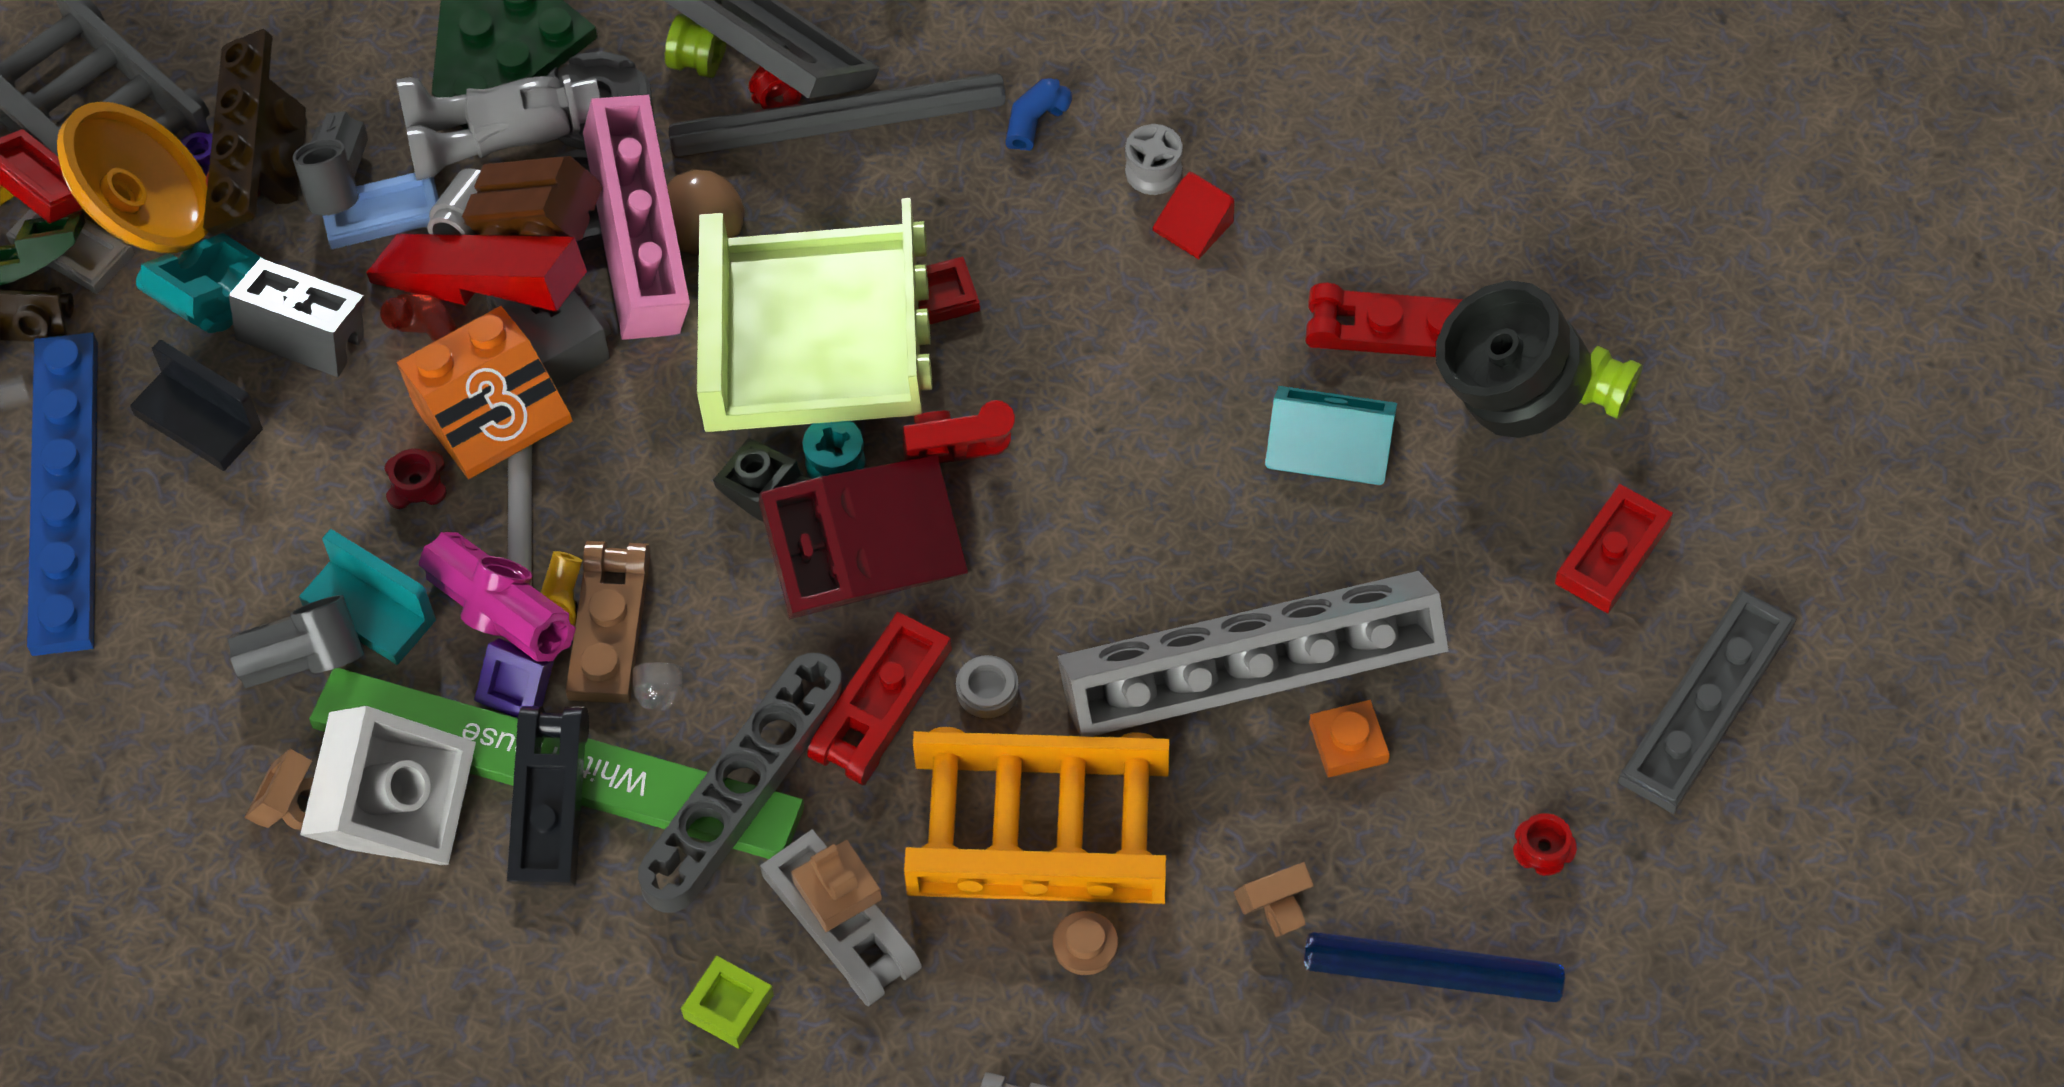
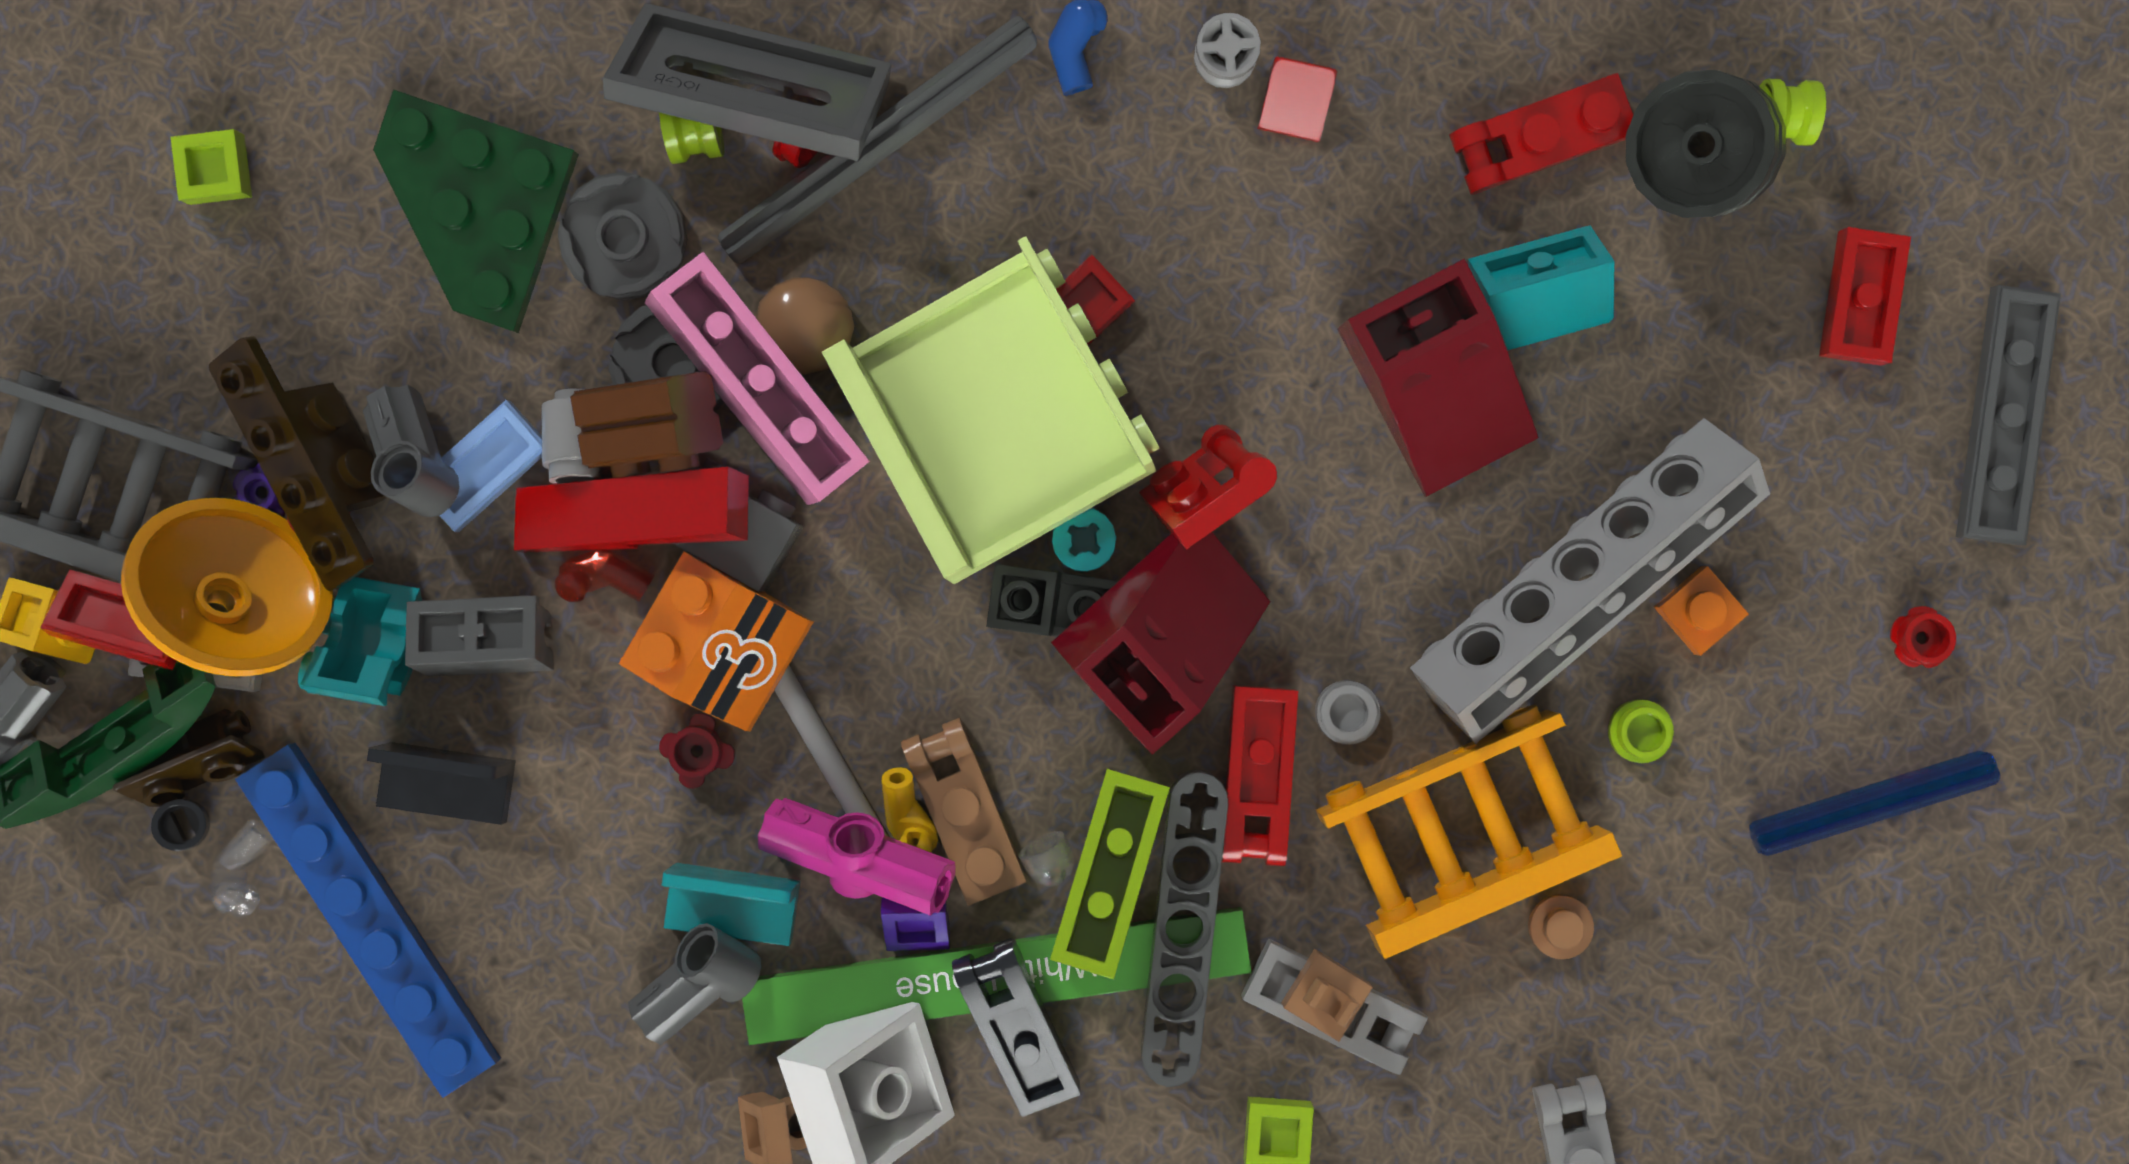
camera: 30 degrees left, 30 degrees up
light grey piece [396,75,600,181] -> none
medium nougat tile [1233,862,1314,937] -> none
none -> lime brick [1050,769,1170,979]
none -> dark red slope [1337,258,1539,497]
none -> lime plate [1608,699,1674,763]

